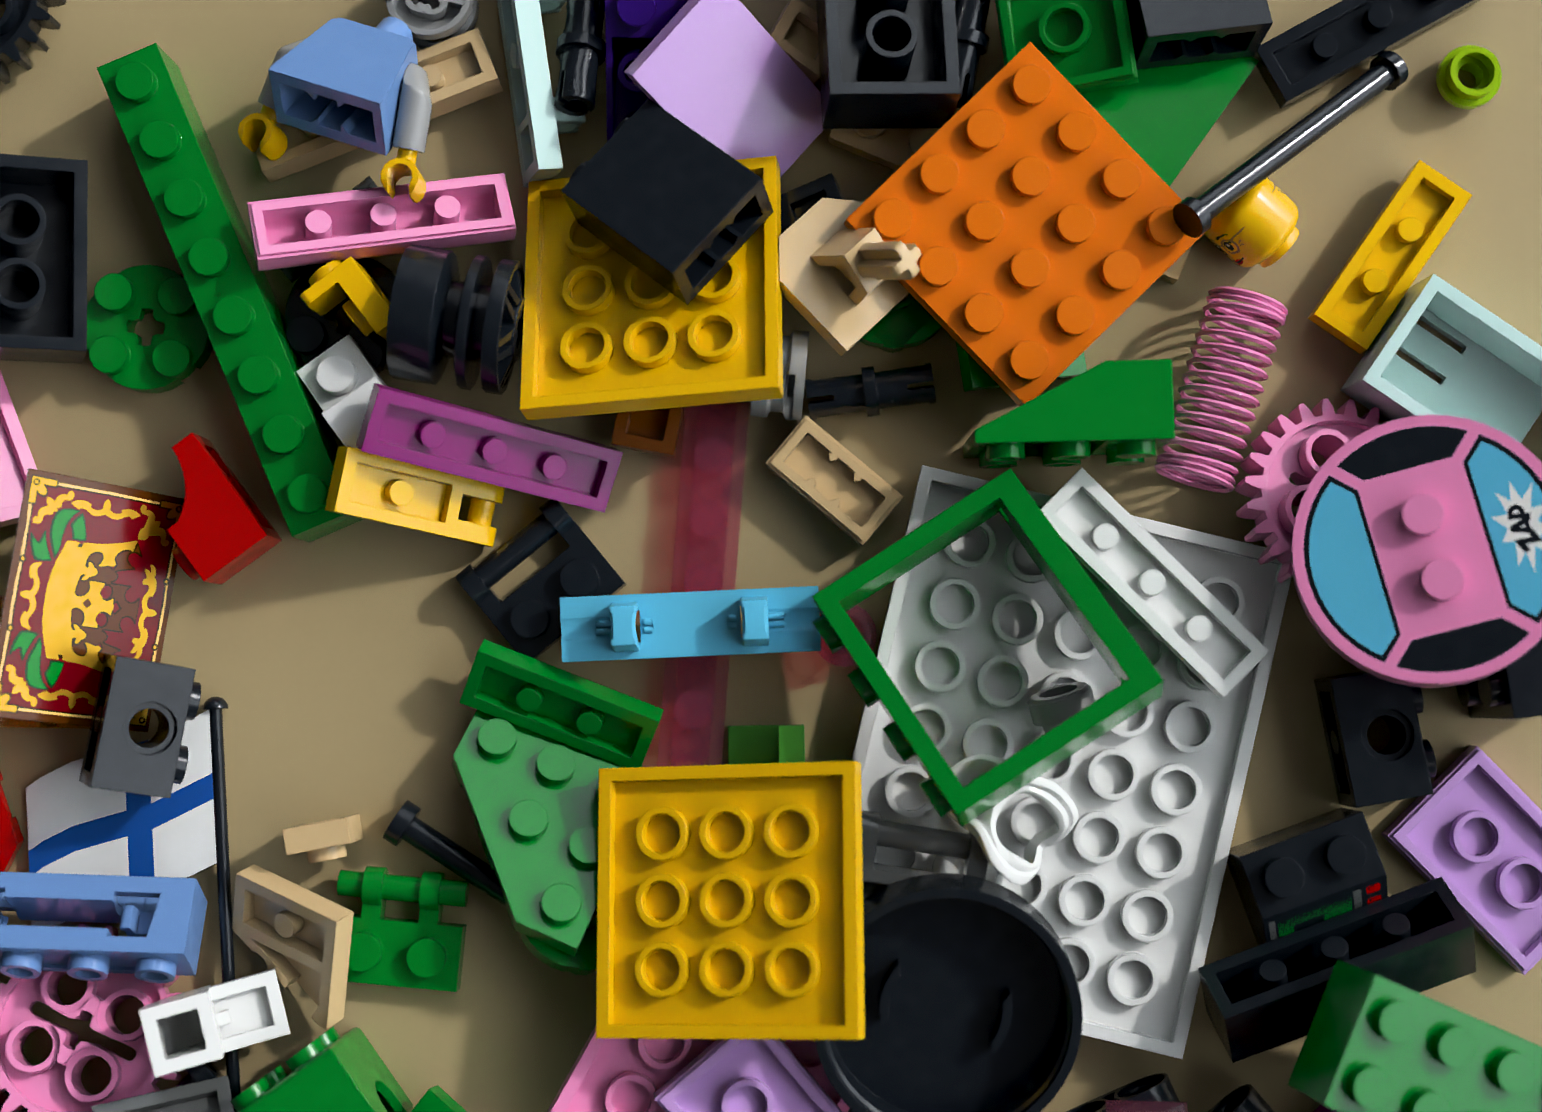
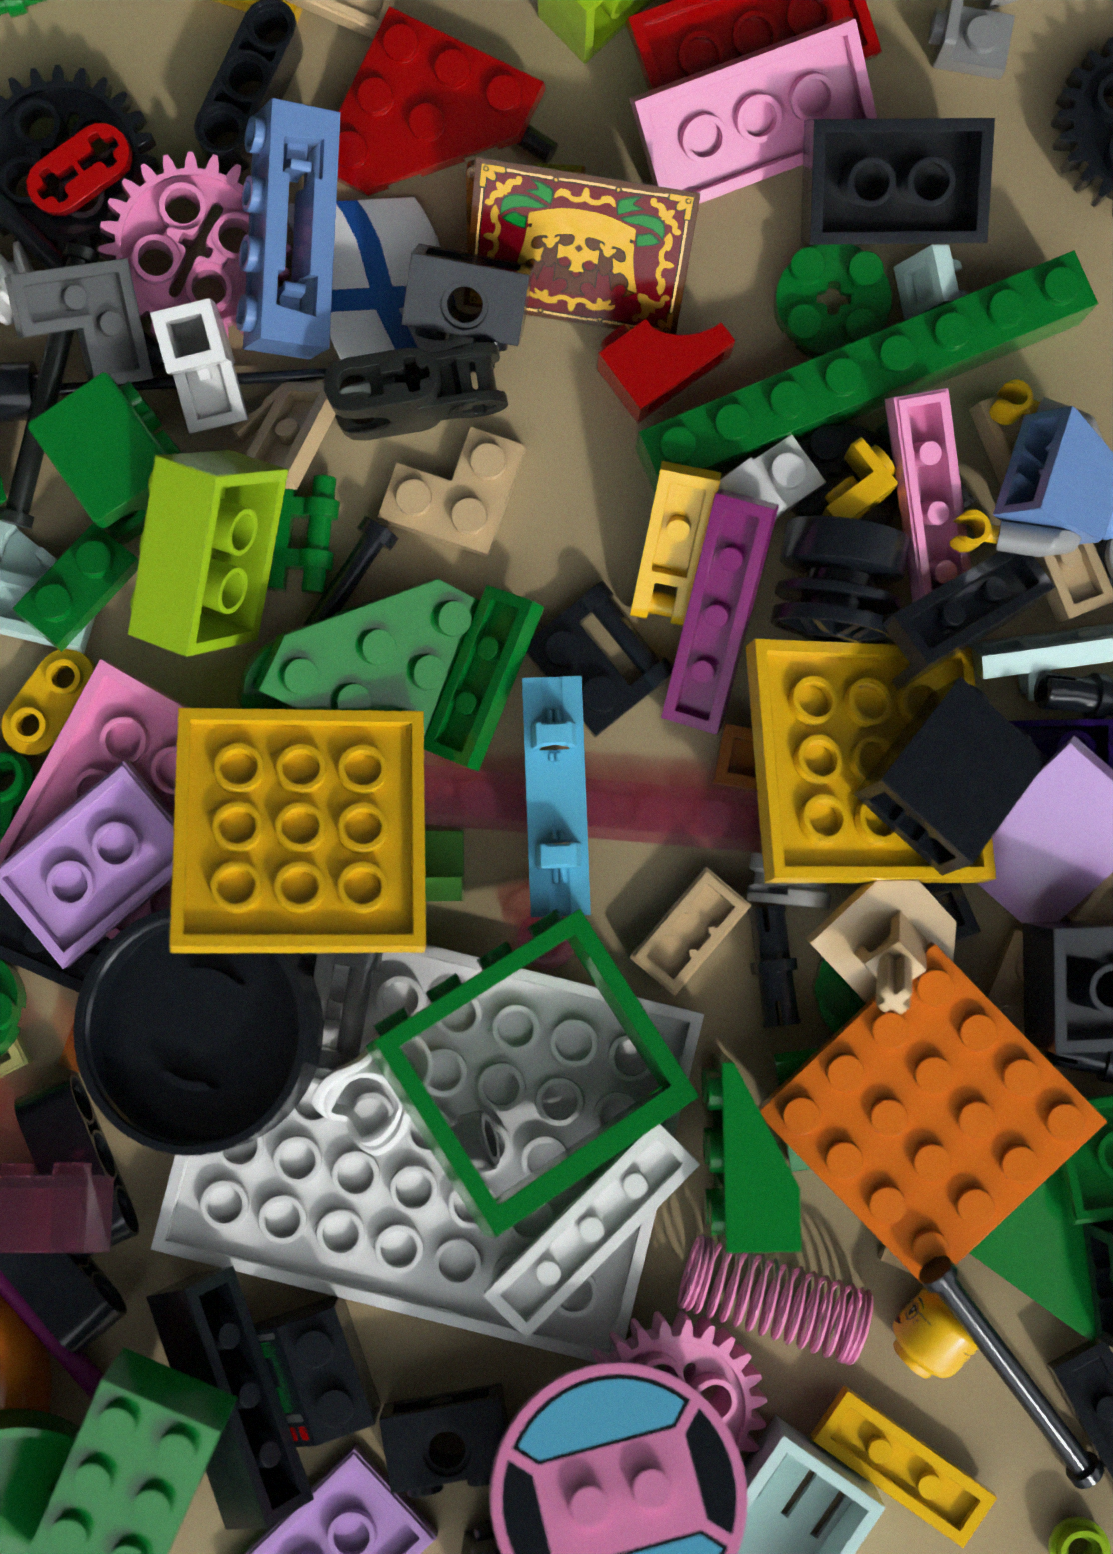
camera: 85 degrees right, 0 degrees up
tan plate [282,814,364,864] -> none
none -> lime brick [128,450,288,657]
none -> pearl dark grey piece [324,342,508,441]
none -> tan plate [378,427,526,558]
none -> black panel [883,551,1055,691]
none -> light aqua tile [893,244,967,321]

